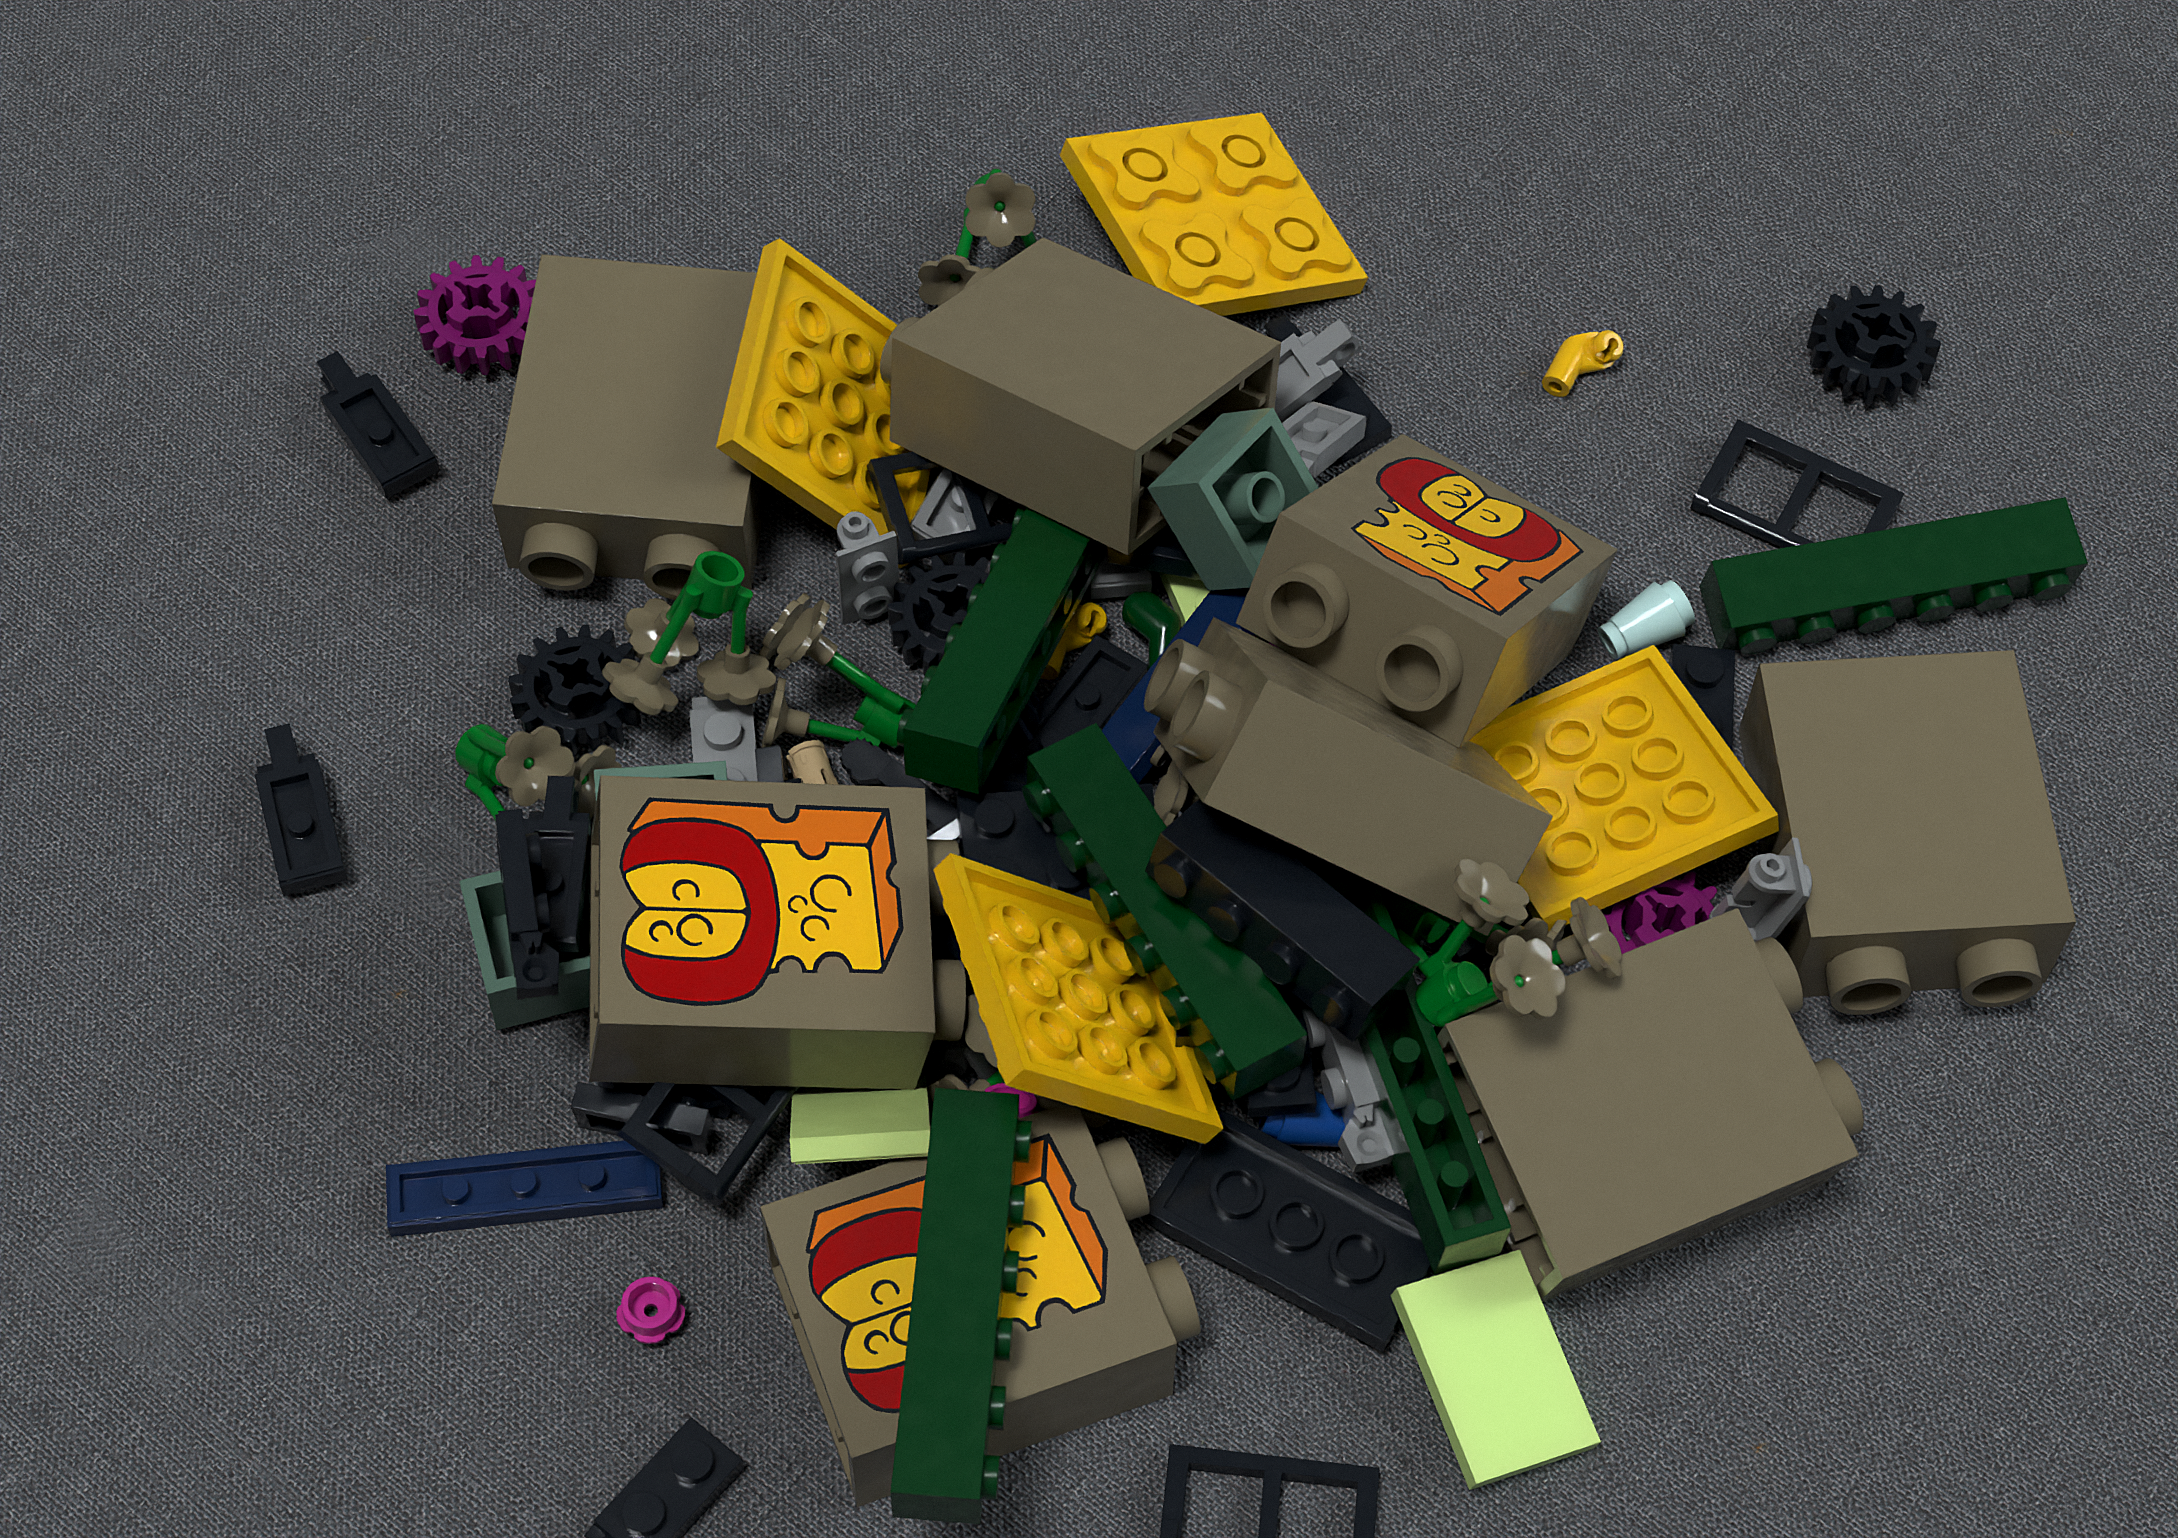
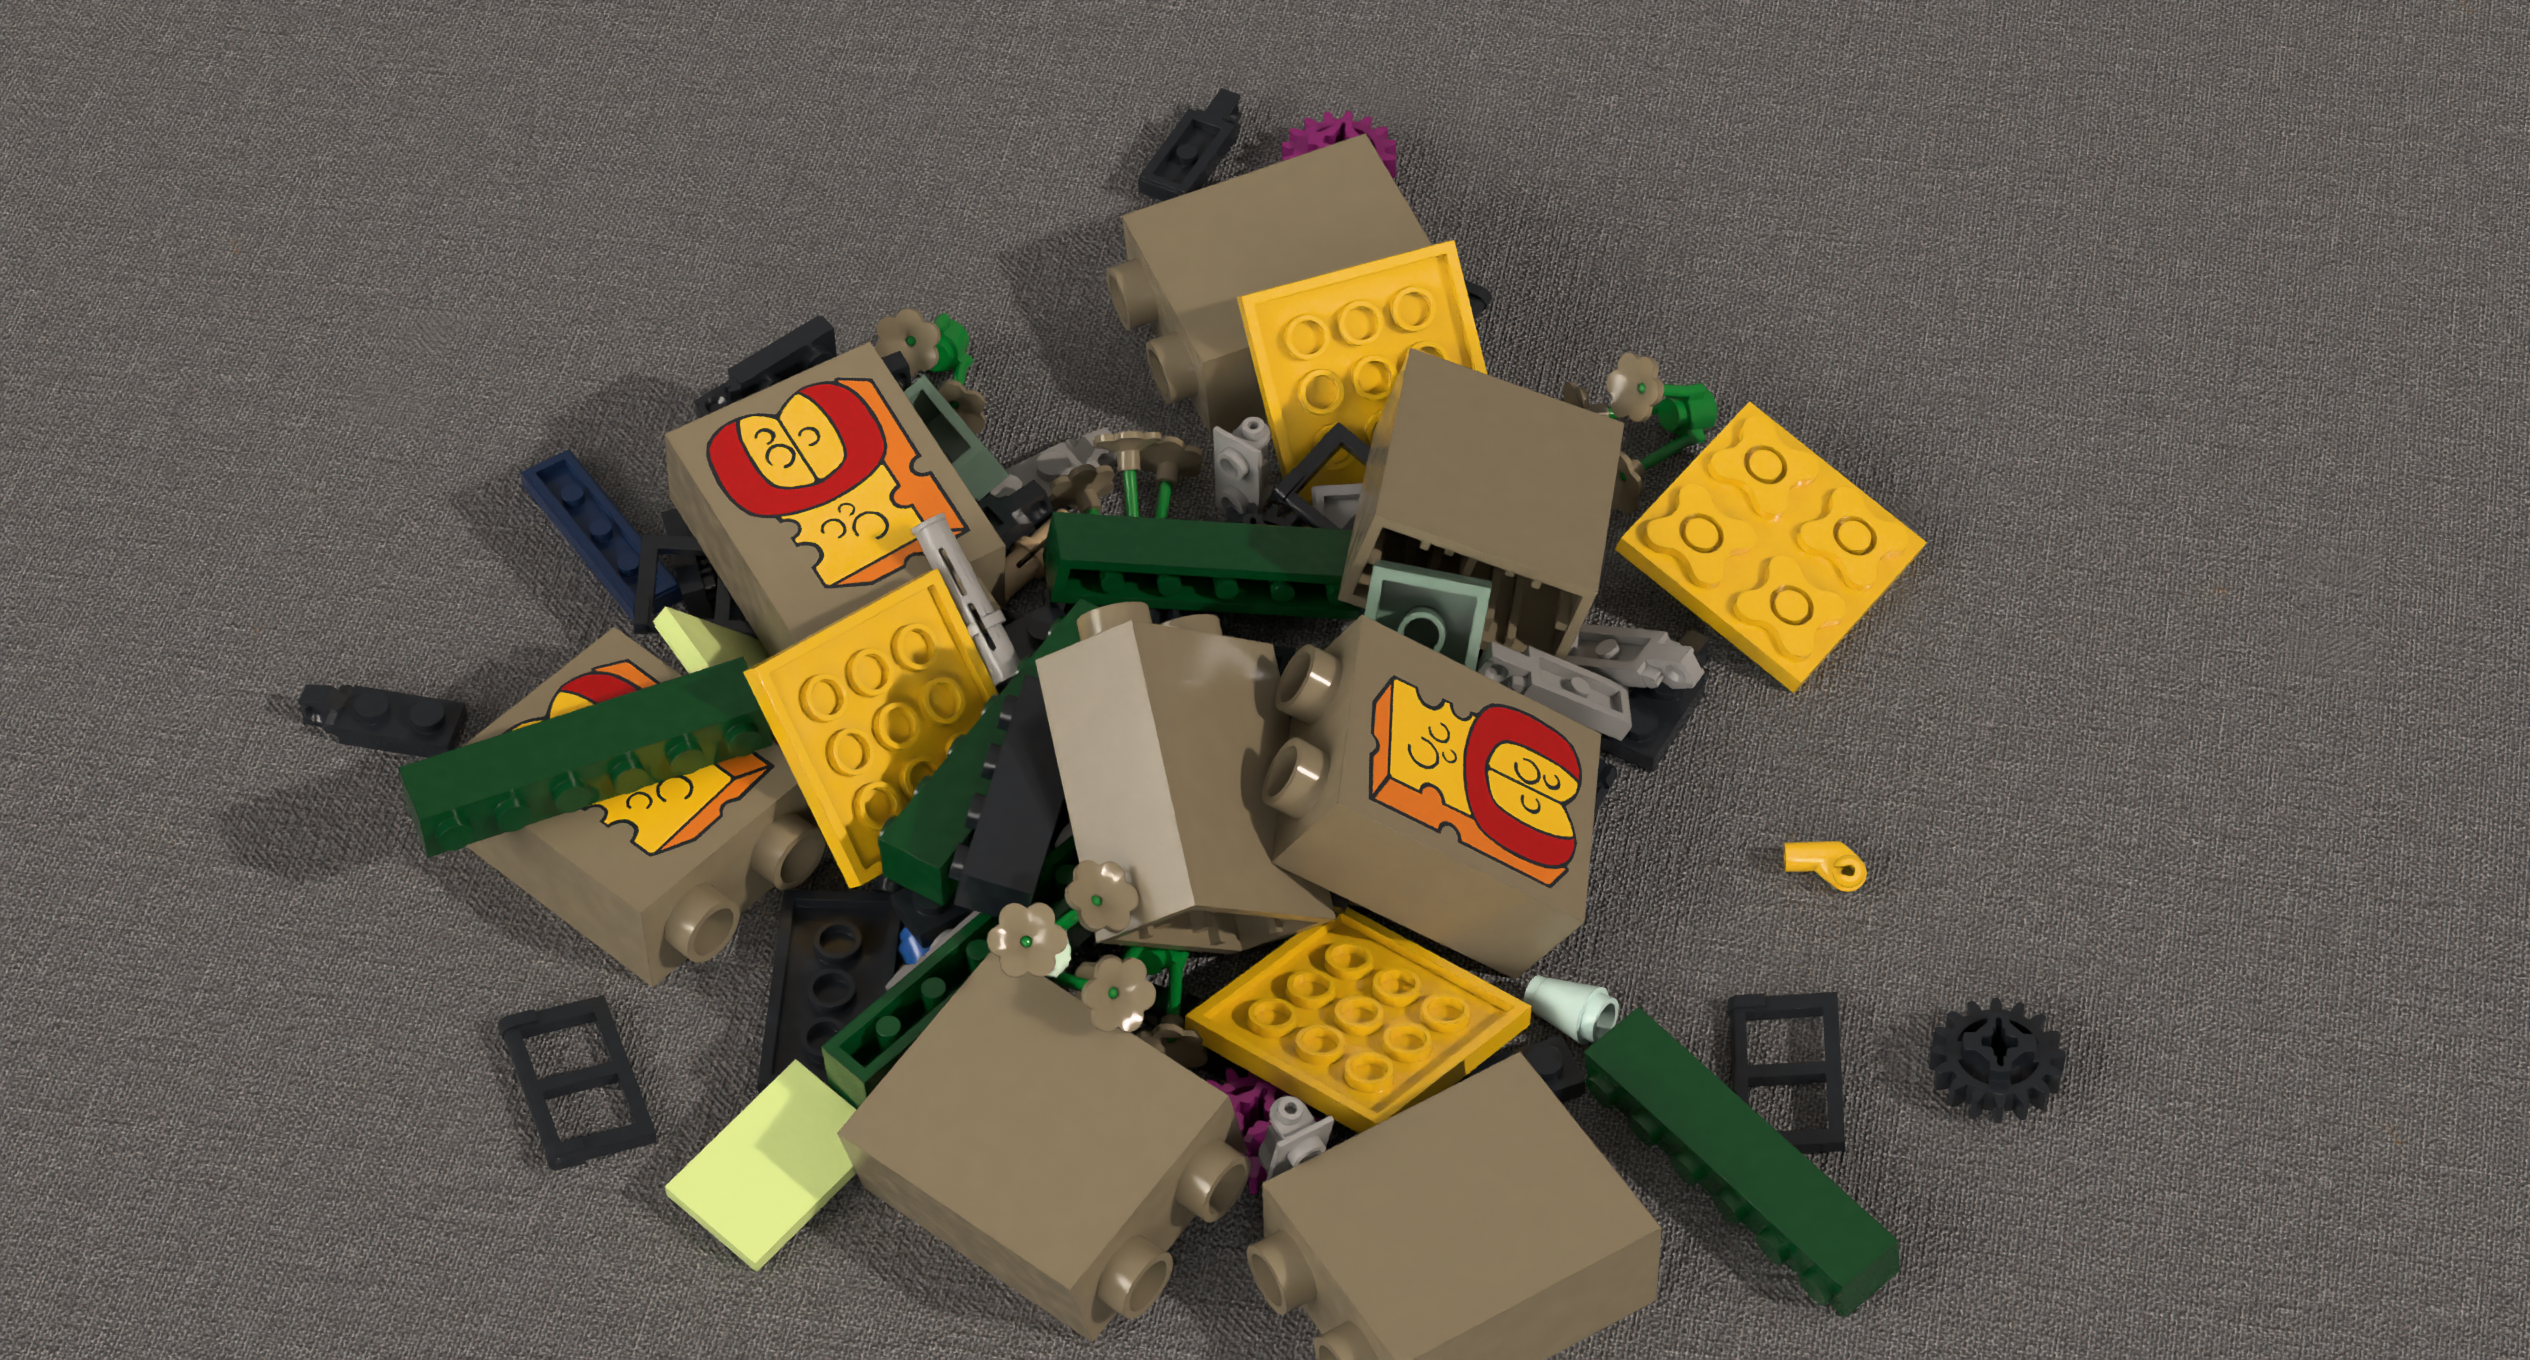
camera: 65 degrees right, 10 degrees down
black hinge [254,723,348,896] -> none
black gear [508,624,641,757] -> none
dark tan plant [602,551,776,715] -> none
dark pink plate [616,1277,685,1344] -> none
yellow arm [1040,602,1108,680] -> none
none -> light grey pin [911,513,1021,687]

